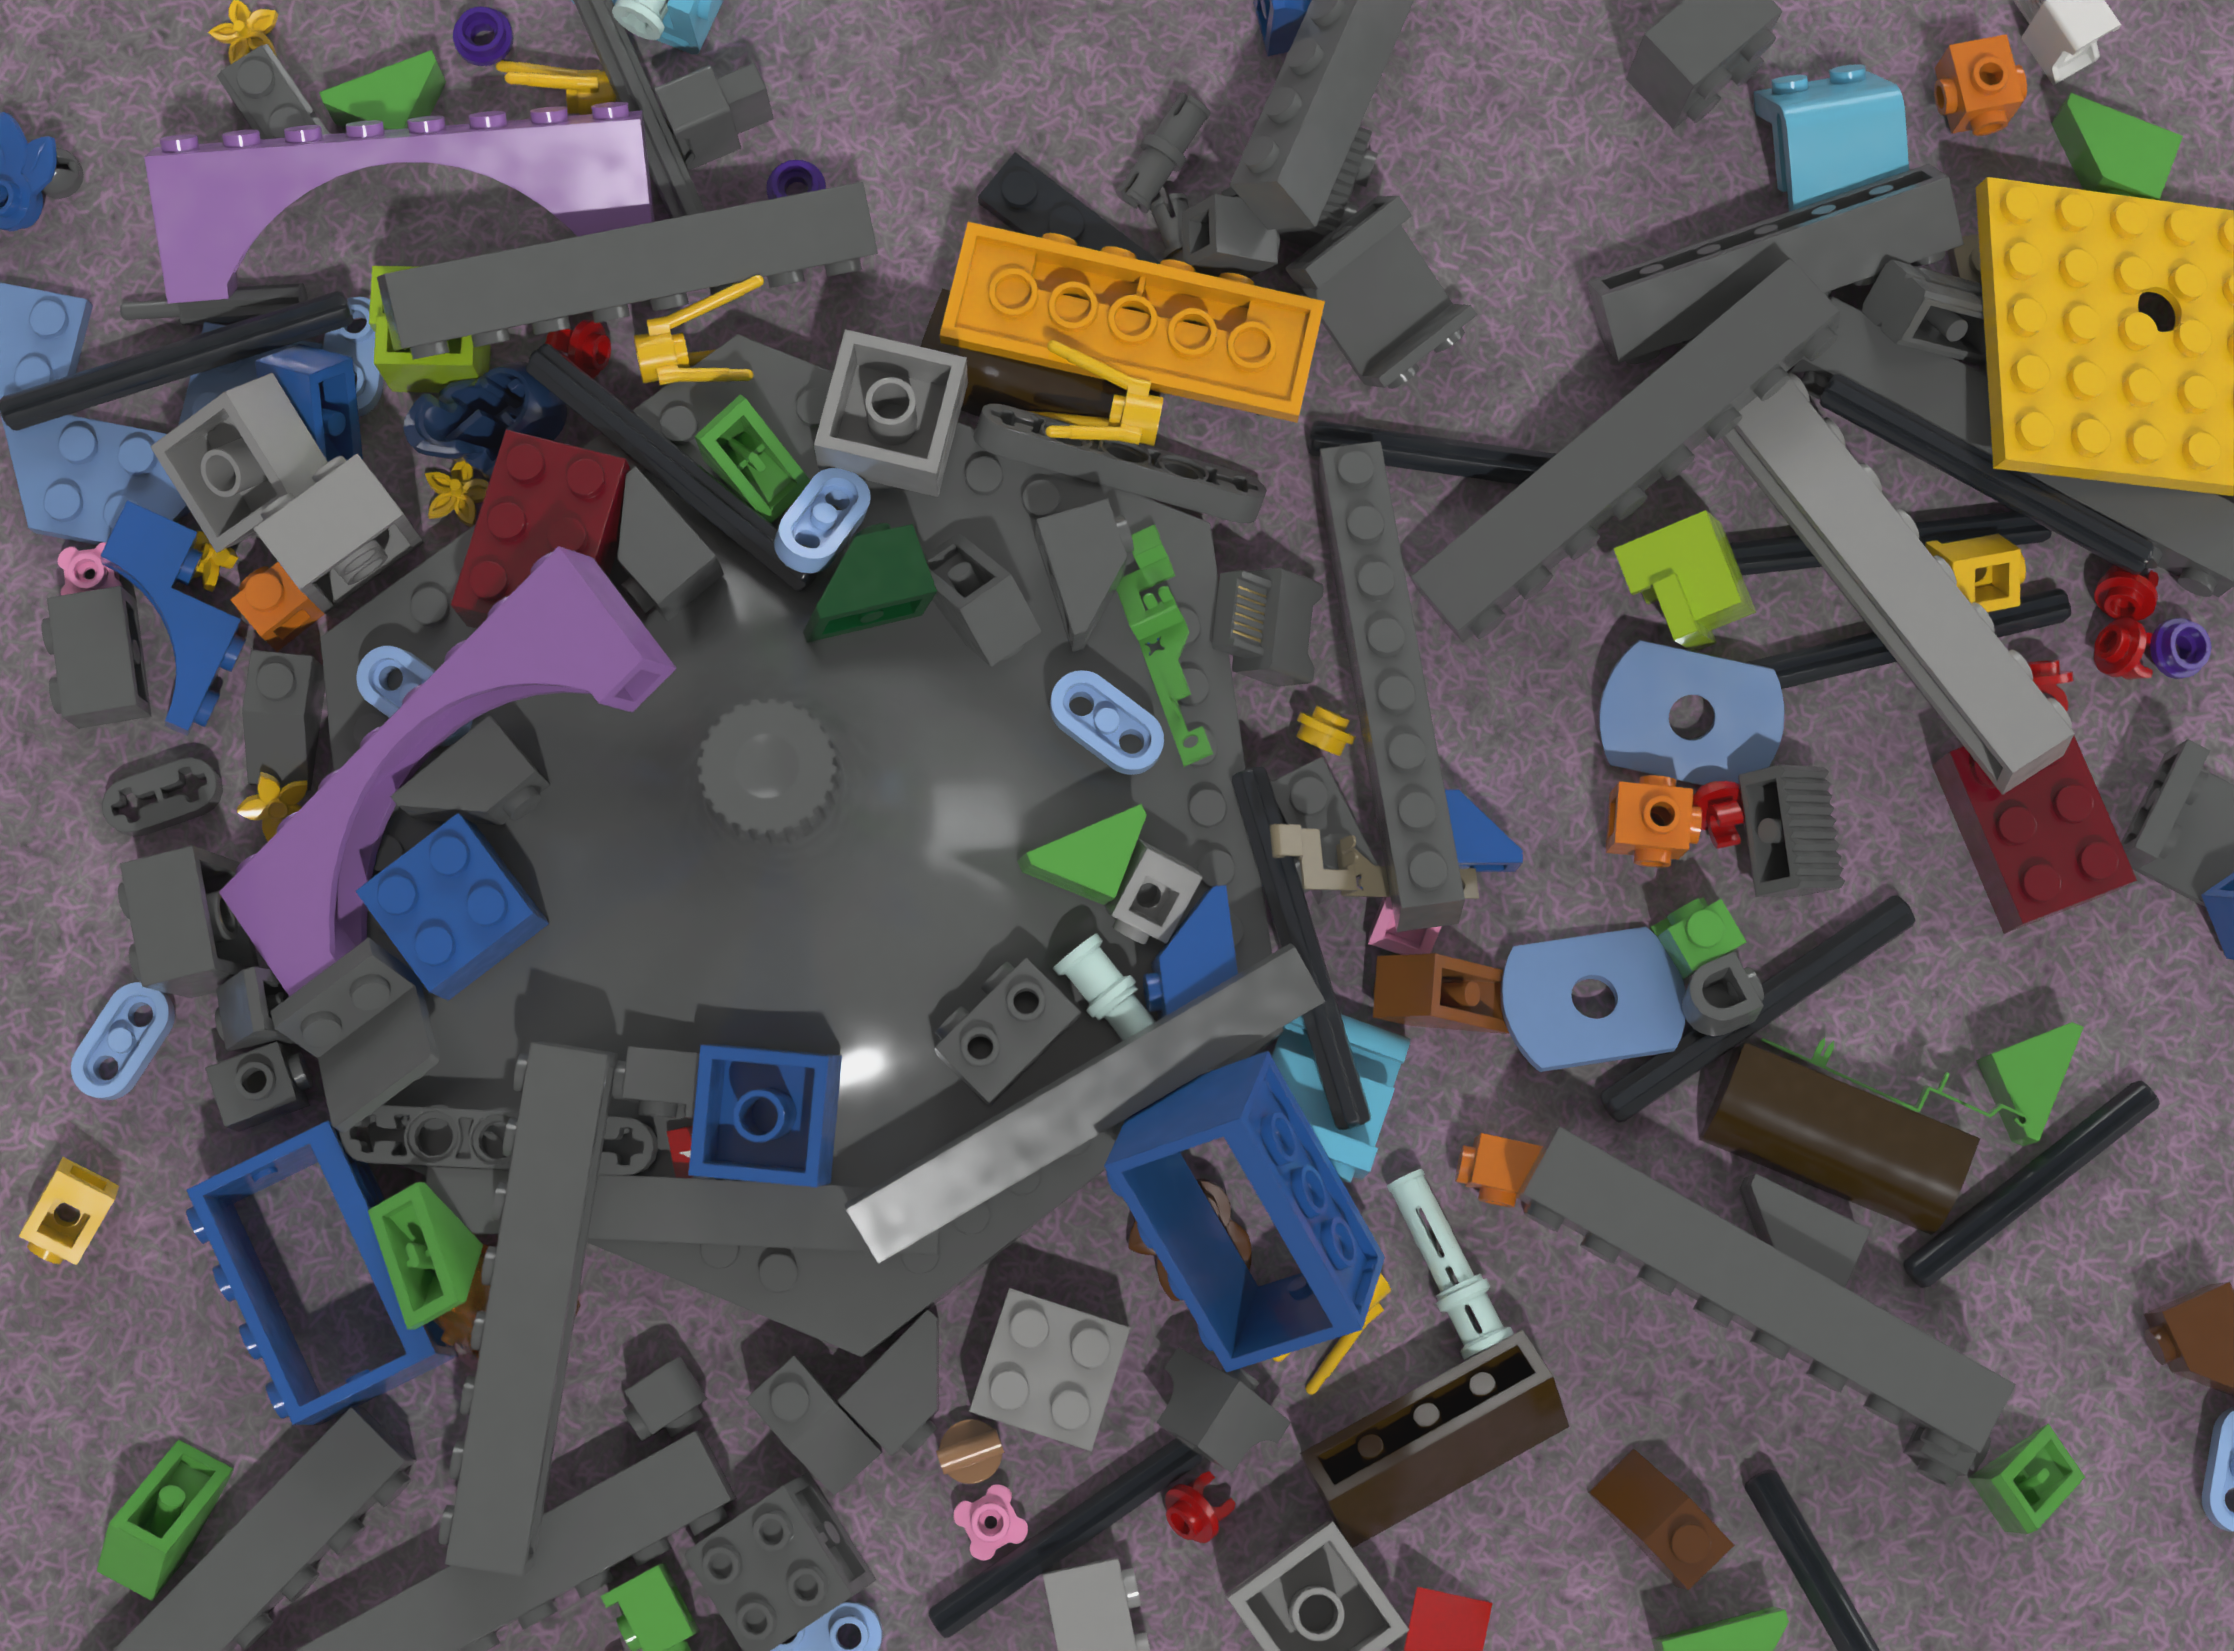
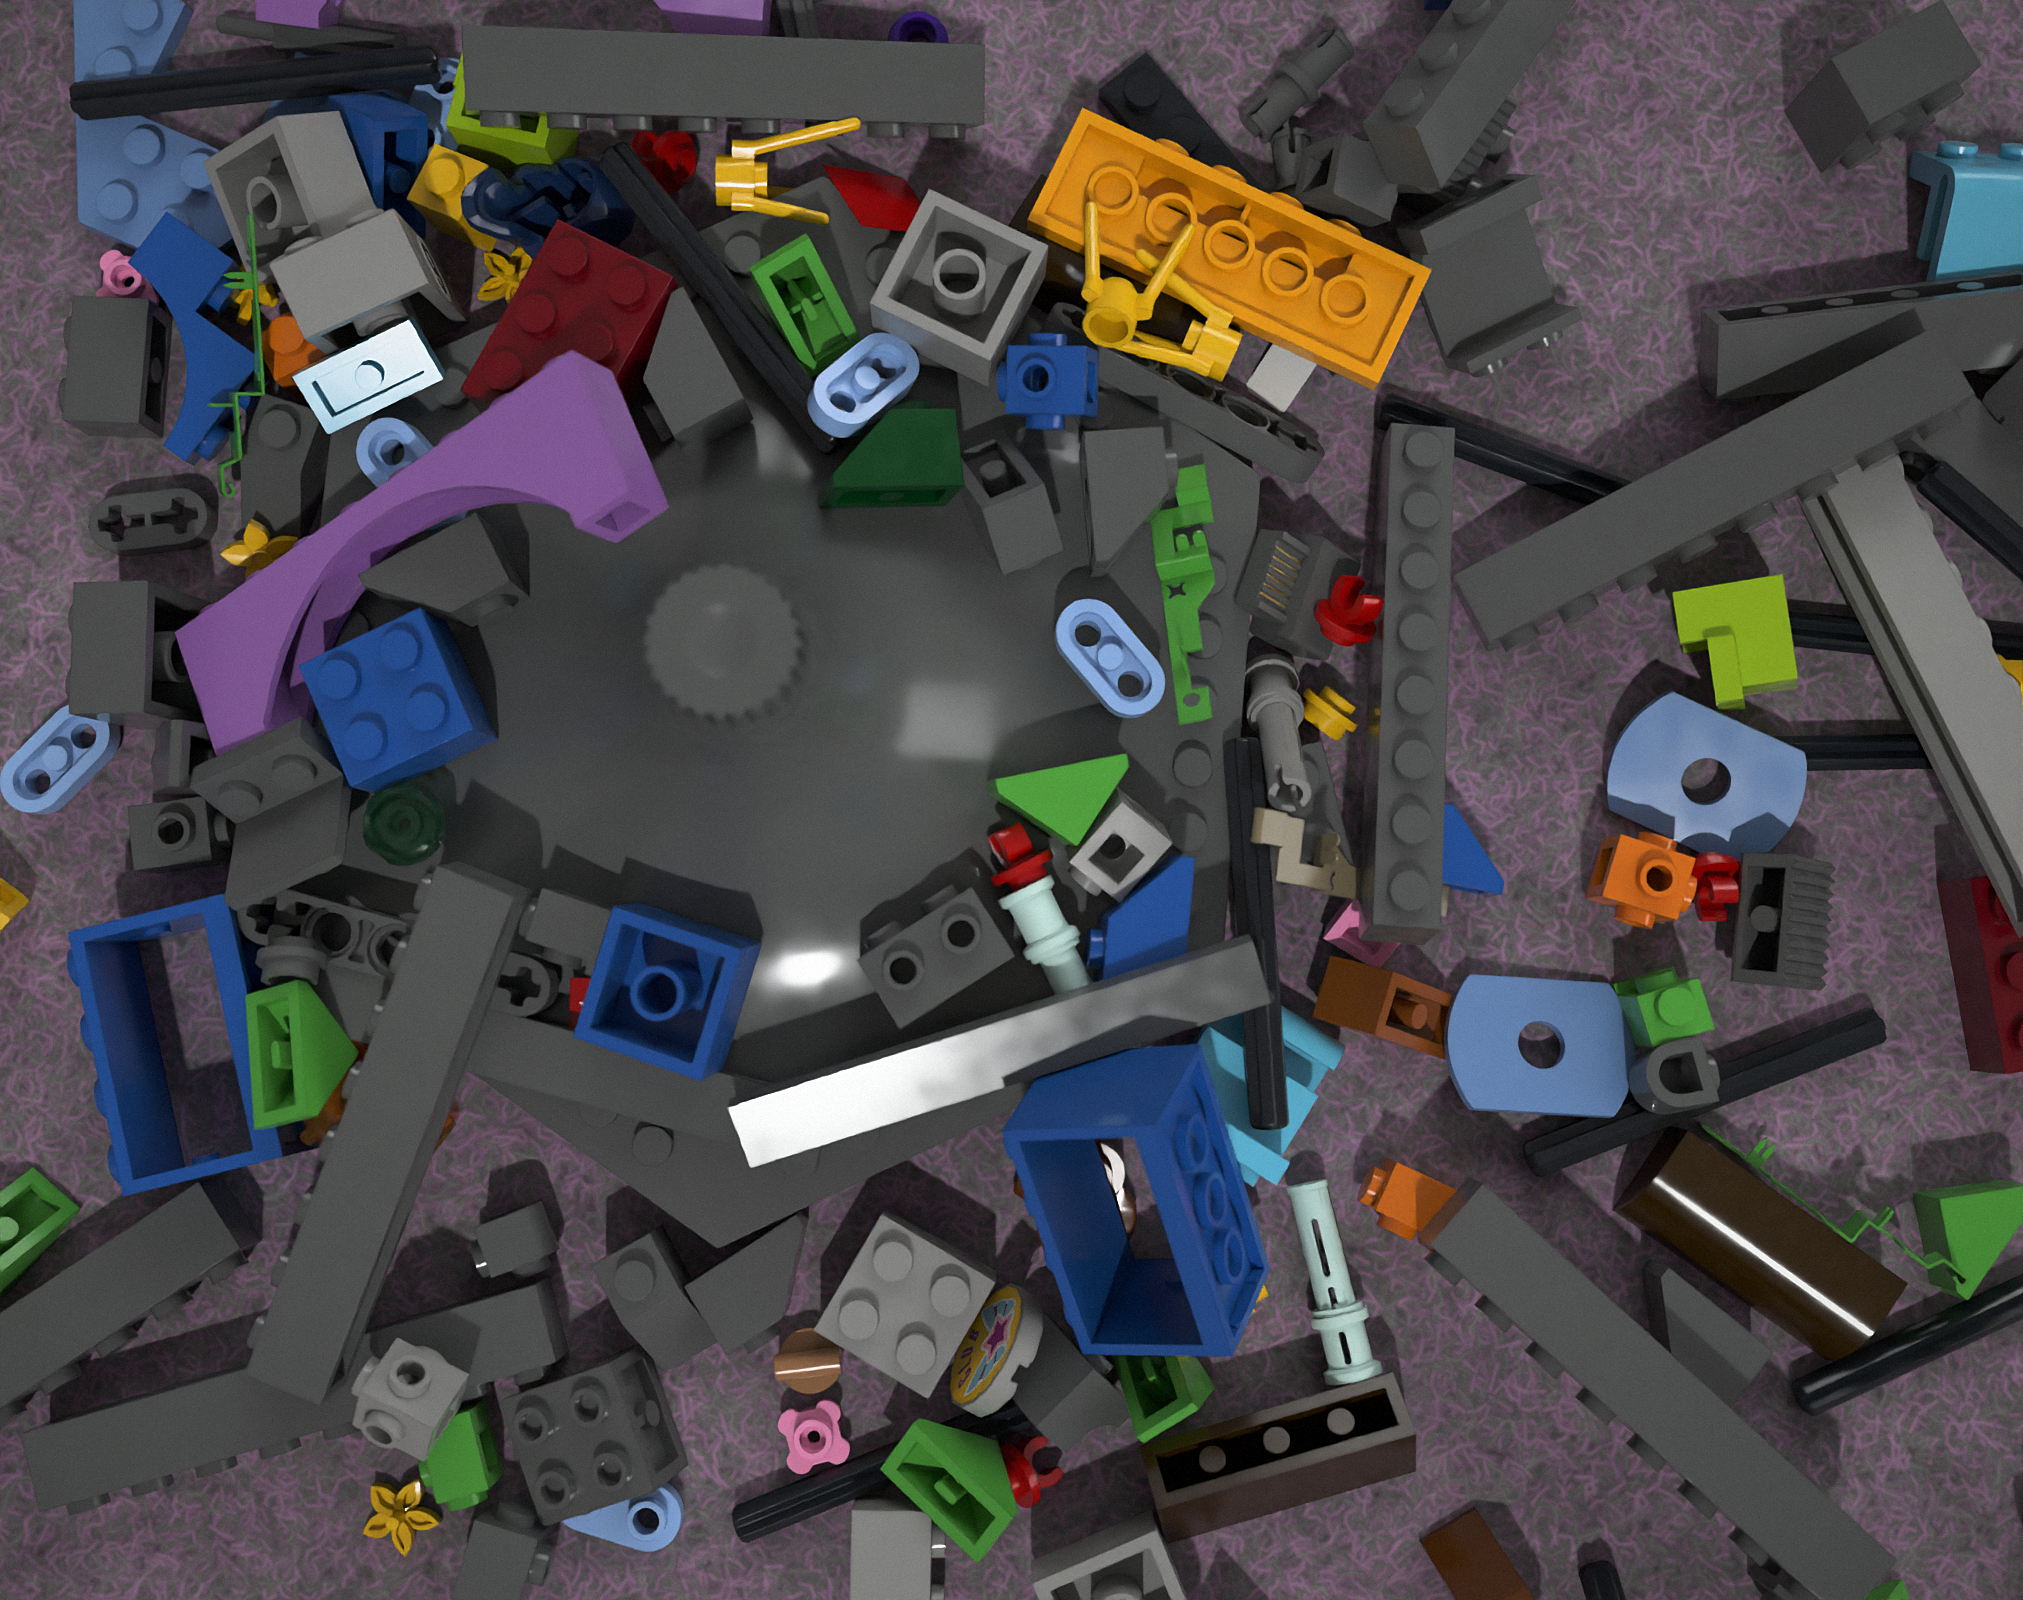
camera: 15 degrees right, 5 degrees up
none -> bright green piece [207,214,265,498]
none -> dark grey plate [256,936,328,988]
none -> plate [292,315,446,435]
none -> light grey brick [351,1338,469,1462]
none -> clear green plate [363,782,447,866]
none -> yellow brick [407,144,498,253]
none -> red sticker [821,164,921,232]
none -> bright green slope [880,1418,1018,1564]
none -> tile [949,1283,1044,1417]
none -> red plate [987,822,1054,892]
none -> blue brick [997,333,1099,430]
none -> yellow plant [1081,201,1196,348]
none -> bright green slope [1112,1355,1215,1443]
none -> light grey pin [1244,654,1312,812]
none -> white sticker [1246,344,1317,413]
none -> red plate [1313,575,1383,647]

